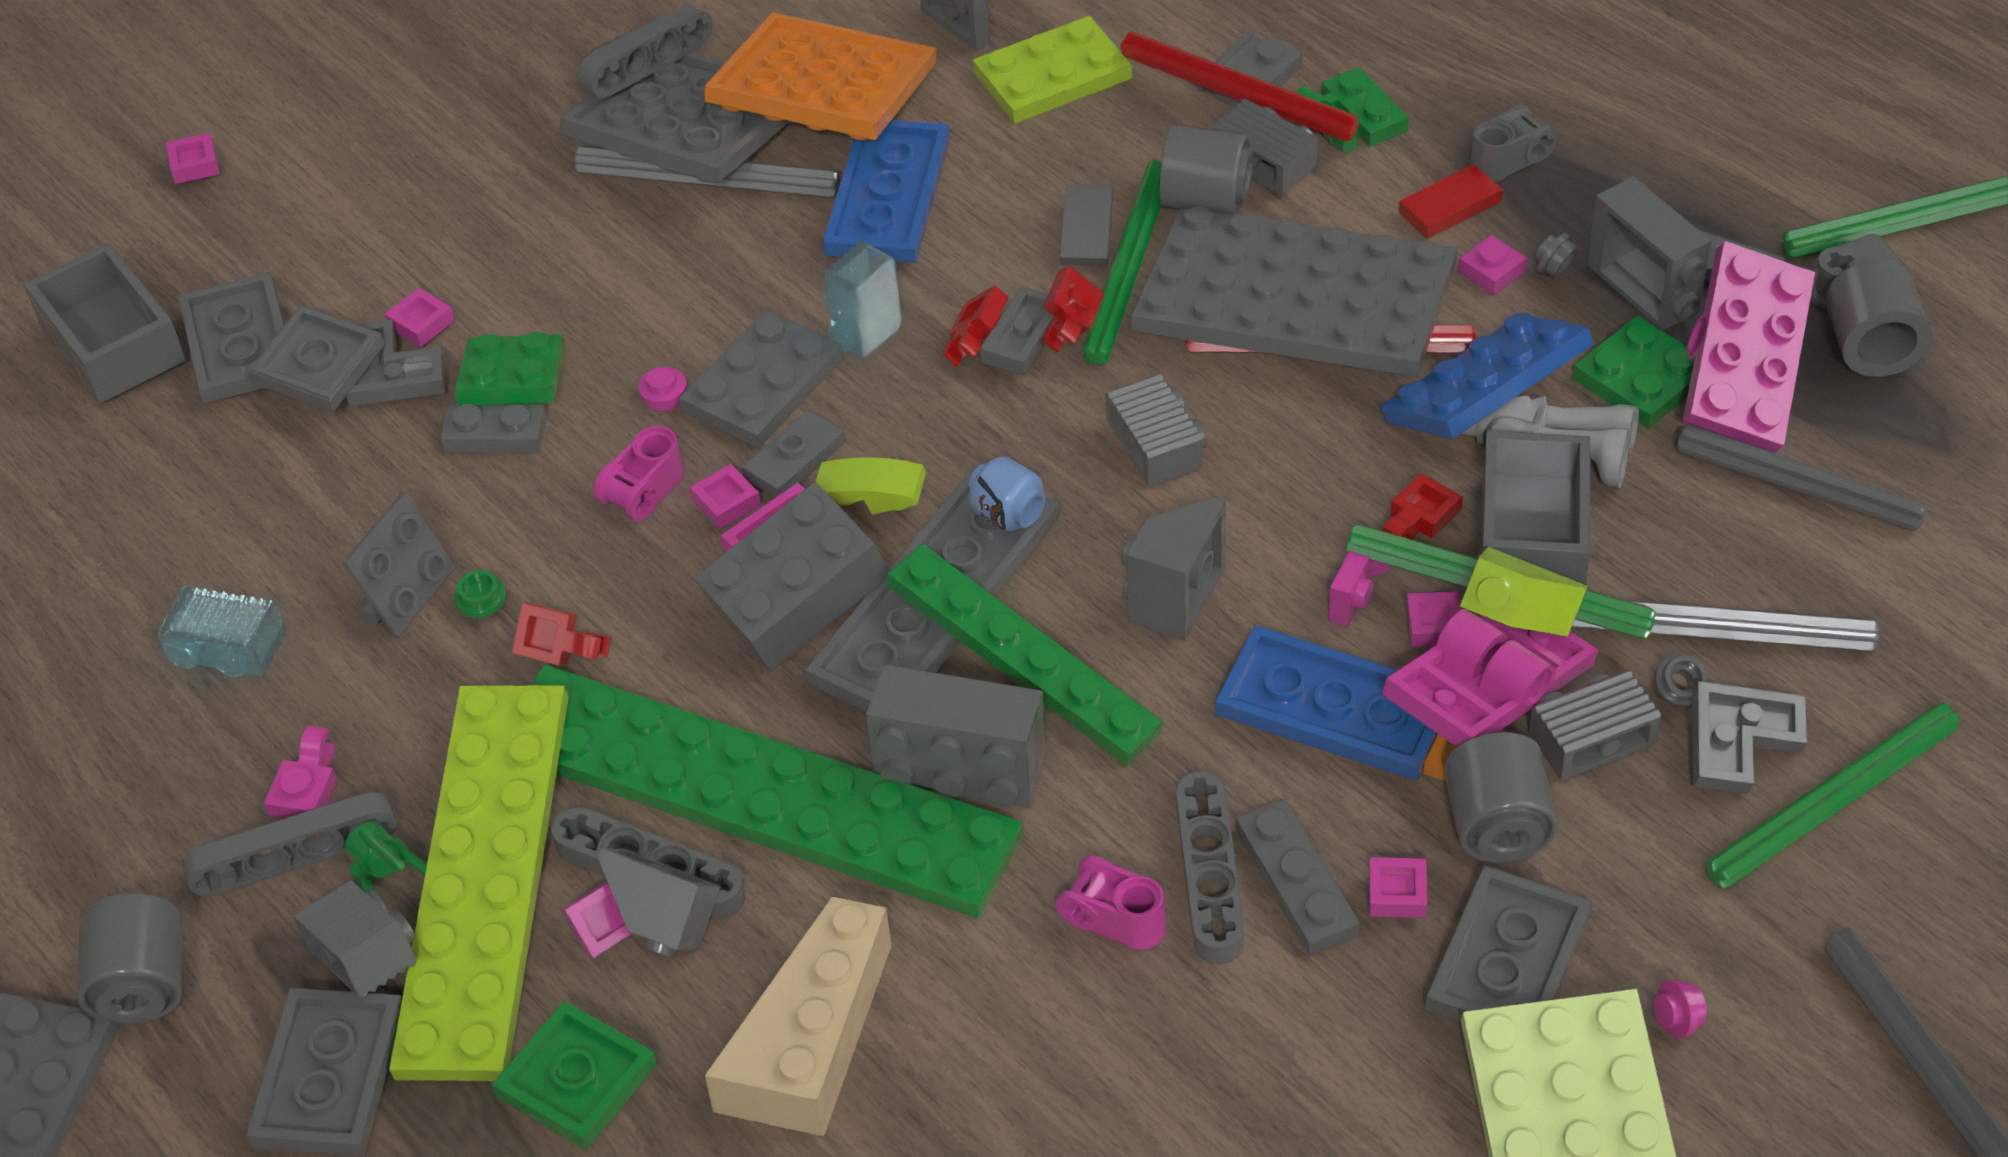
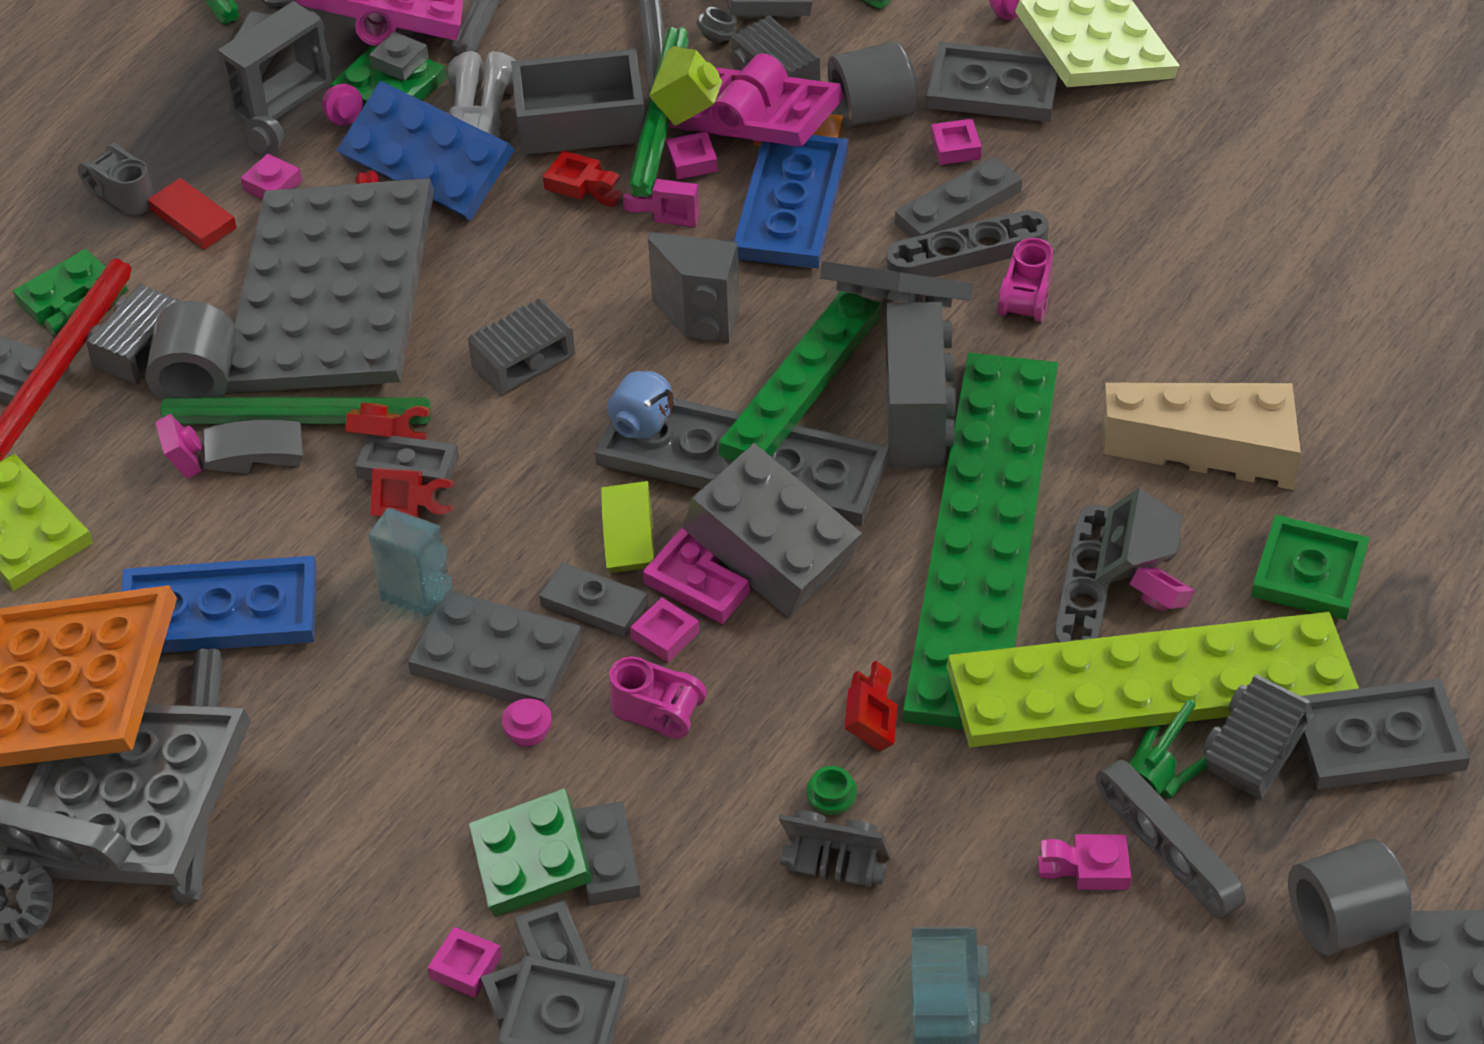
camera: 105 degrees left, 0 degrees up
none -> dark pink plate [155,414,203,479]
none -> dark pink plate [322,84,363,126]
none -> dark grey plate [369,32,429,81]
none -> dark grey plate [820,261,973,308]

